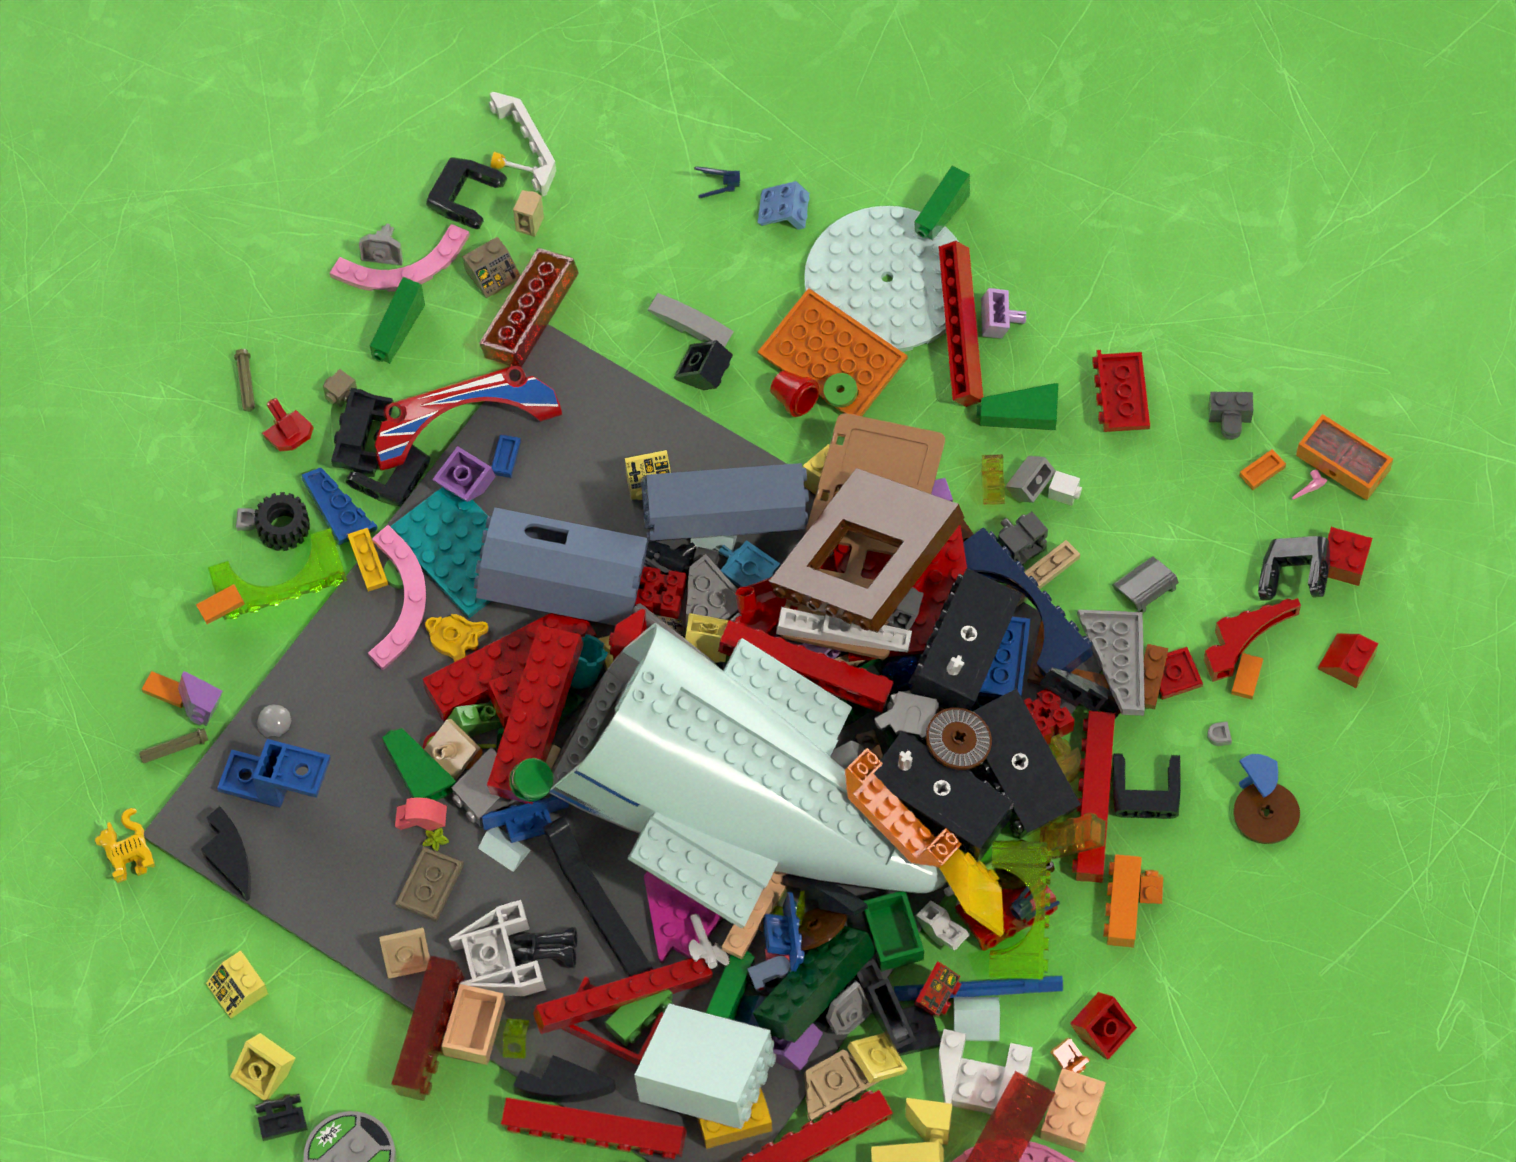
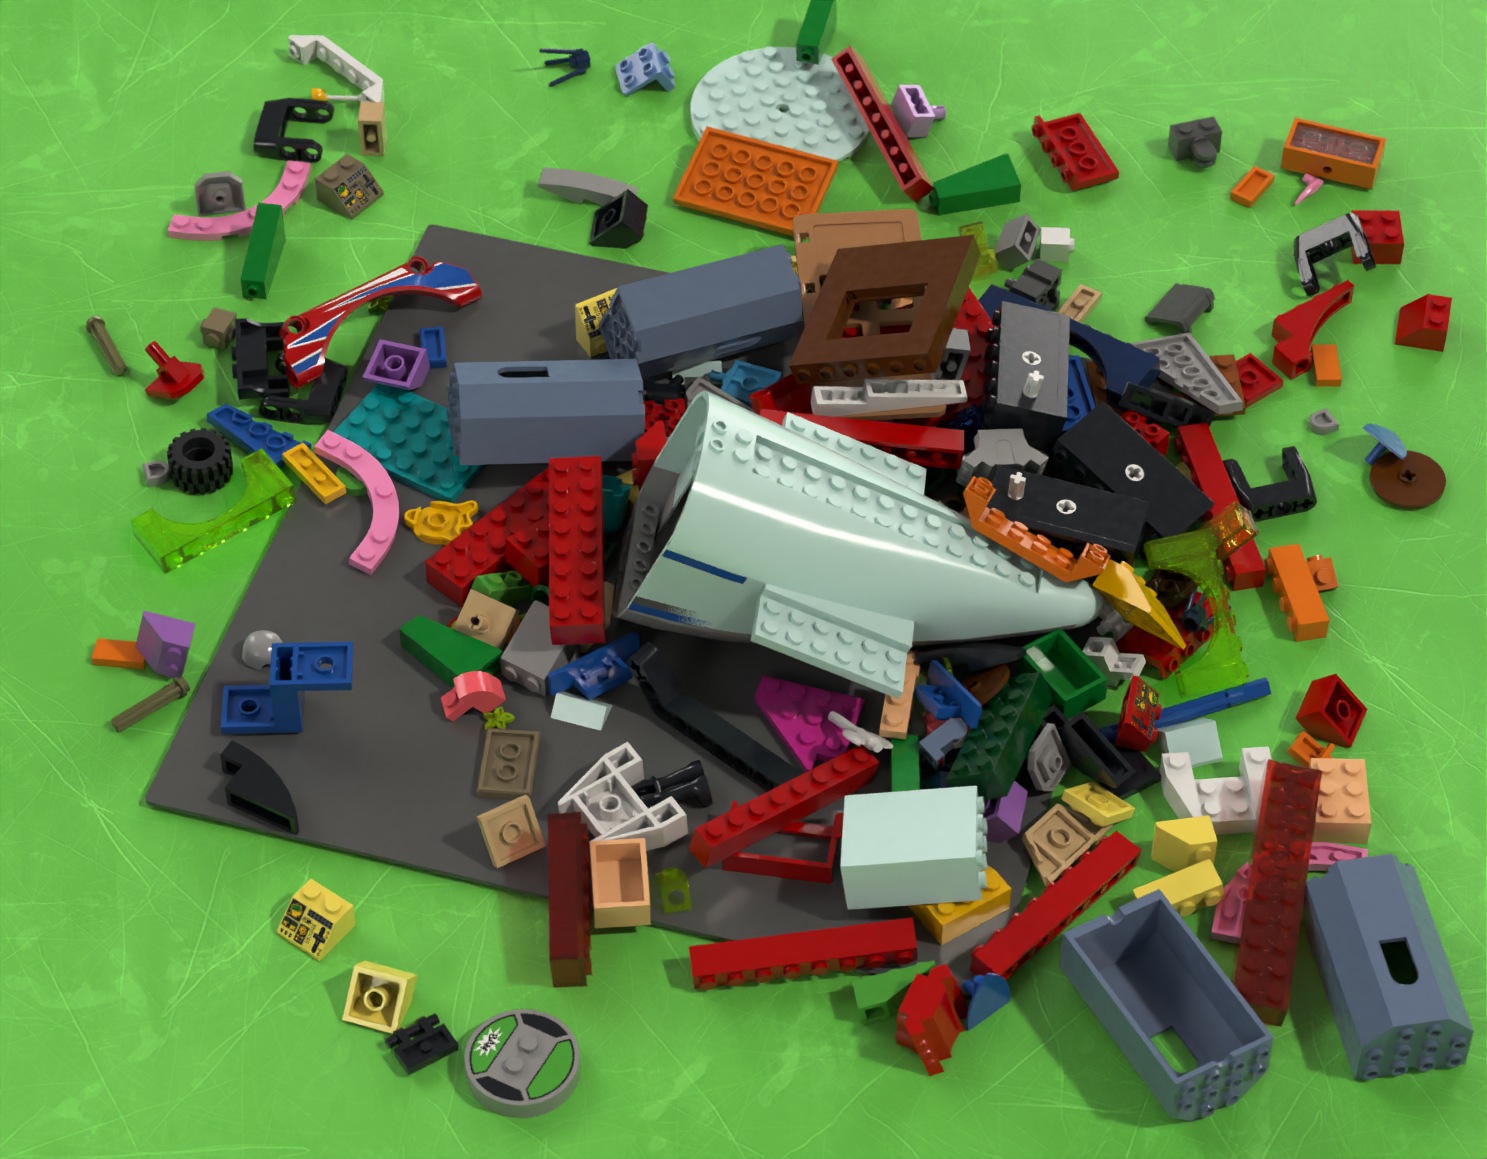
camera: 20 degrees left, 15 degrees down
yellow animal [95,808,155,883] -> none
orange tile [196,584,245,625] -> none
clear red brick [479,248,579,368] -> none
green head [509,758,554,802] -> none
black slope [513,1055,616,1103] -> none
bright green slope [605,990,673,1047] -> none
red piece [770,370,819,417] -> none
bright green piece [824,373,858,408] -> none
piece [926,708,992,770] -> none

